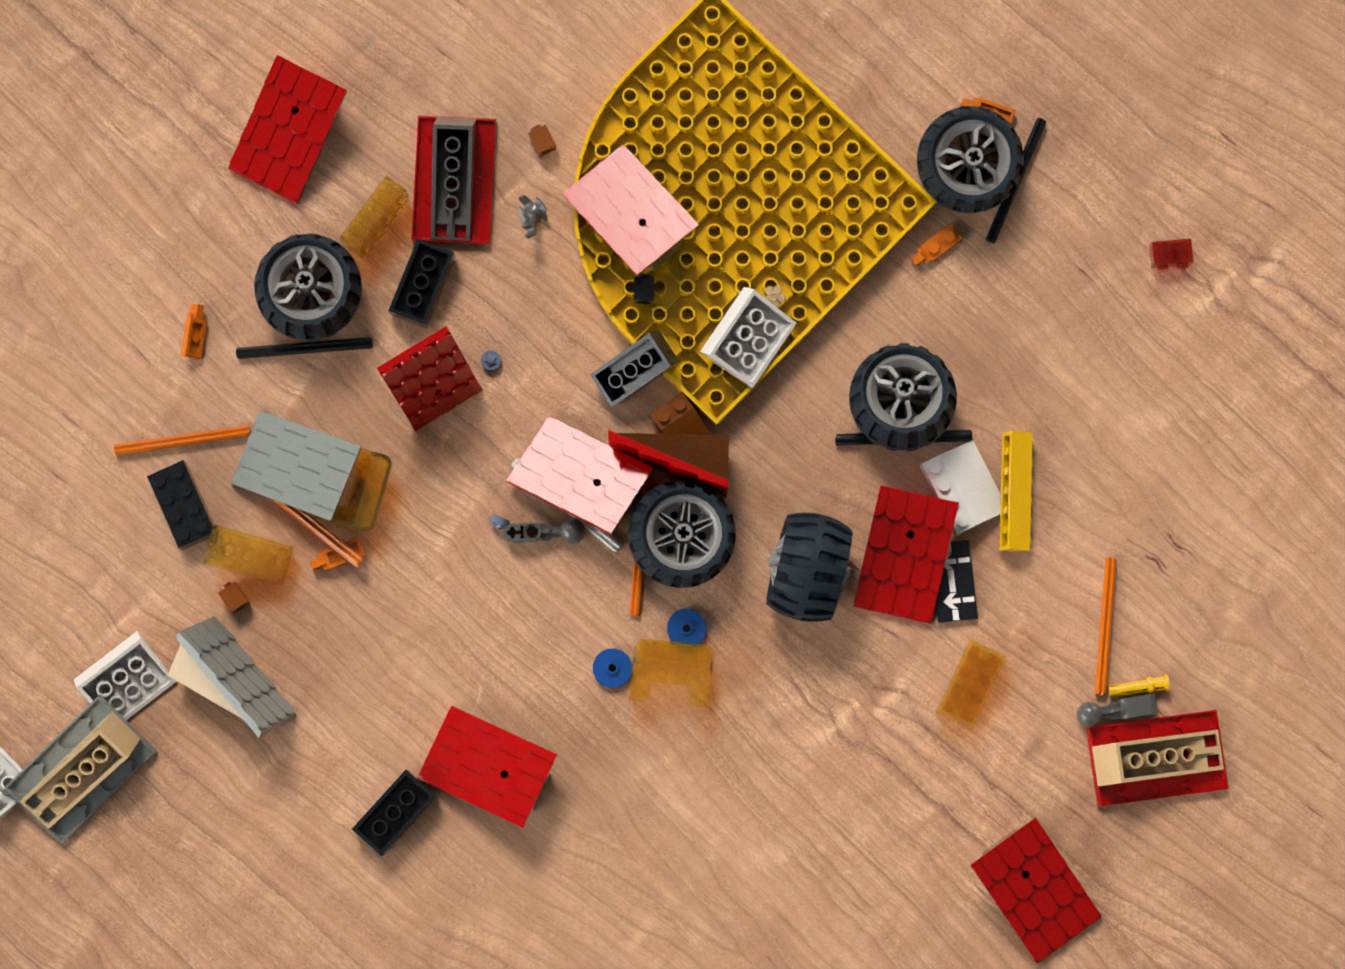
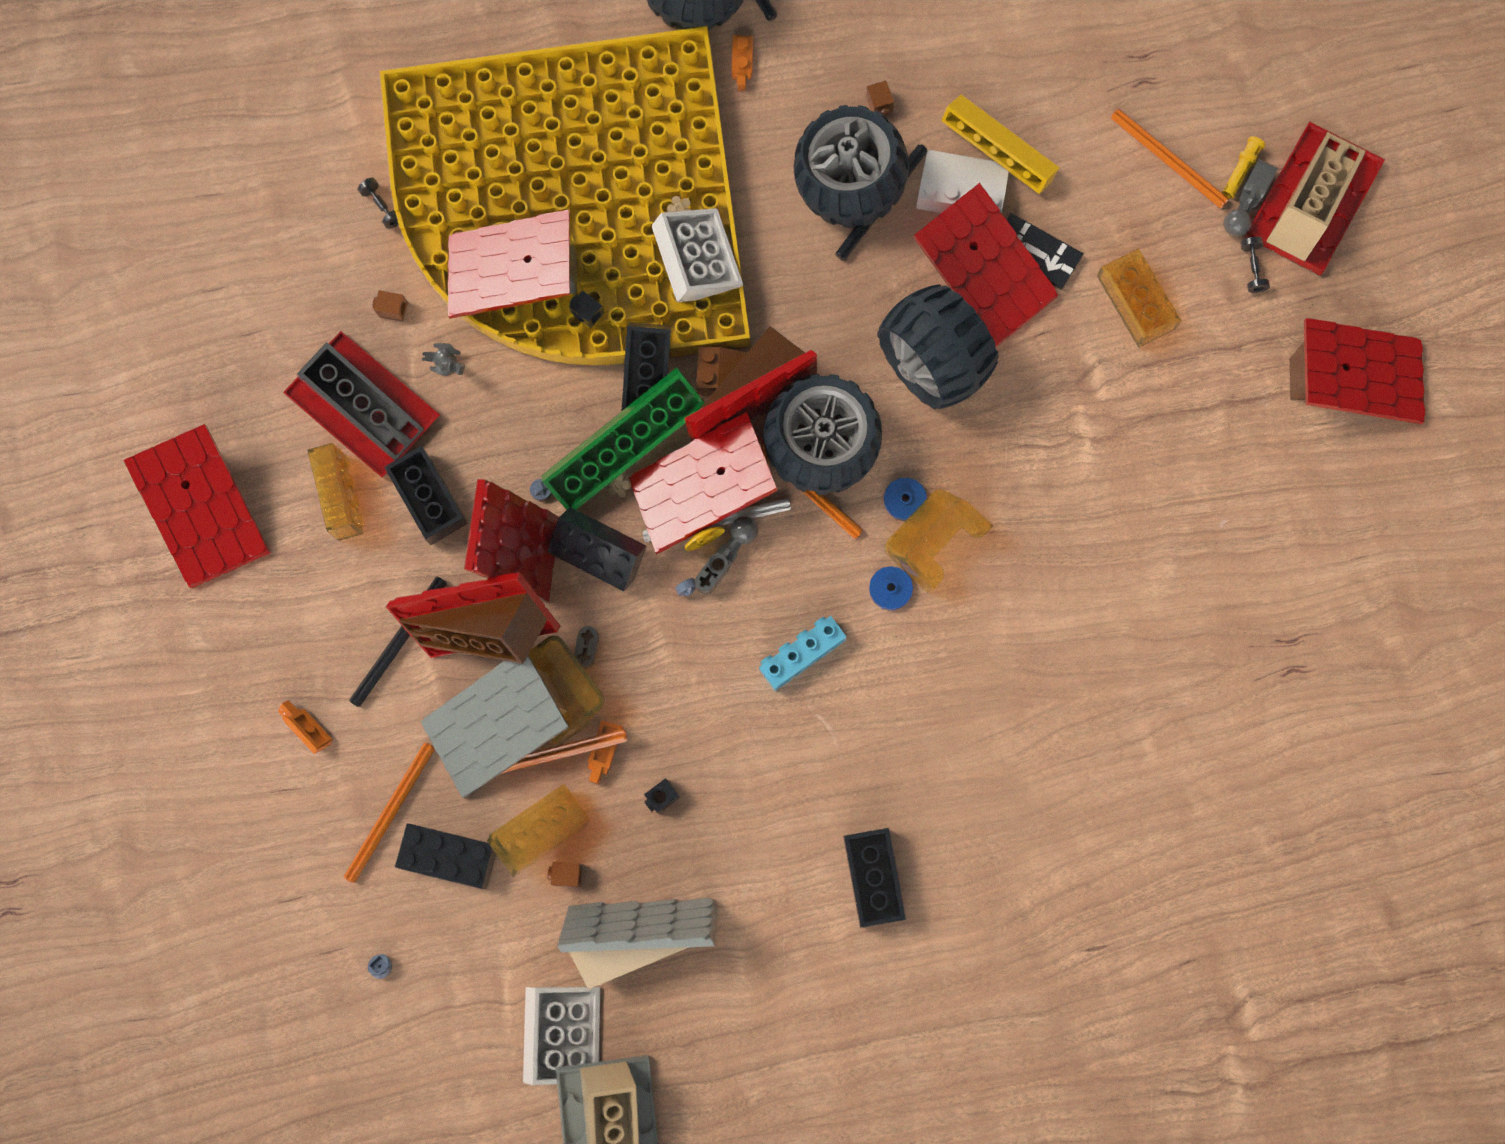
camera: 45 degrees left, 5 degrees down
wheel [254,233,362,341] -> none
red piece [417,706,558,828] -> none
none -> black wheel [358,177,399,229]
none -> sand blue tile [368,954,392,979]
none -> reddish brown piece [386,572,561,664]
none -> green brick [541,368,705,510]
none -> black brick [547,507,647,592]
none -> dark grey beam [574,626,599,669]
none -> tan plant [608,474,631,498]
none -> black brick [644,778,680,814]
none -> yellow dish [685,527,725,551]
none -> medium azure brick [759,616,846,691]
none -> dark orange brick [866,80,894,116]
none -> black wheel [1240,237,1270,293]

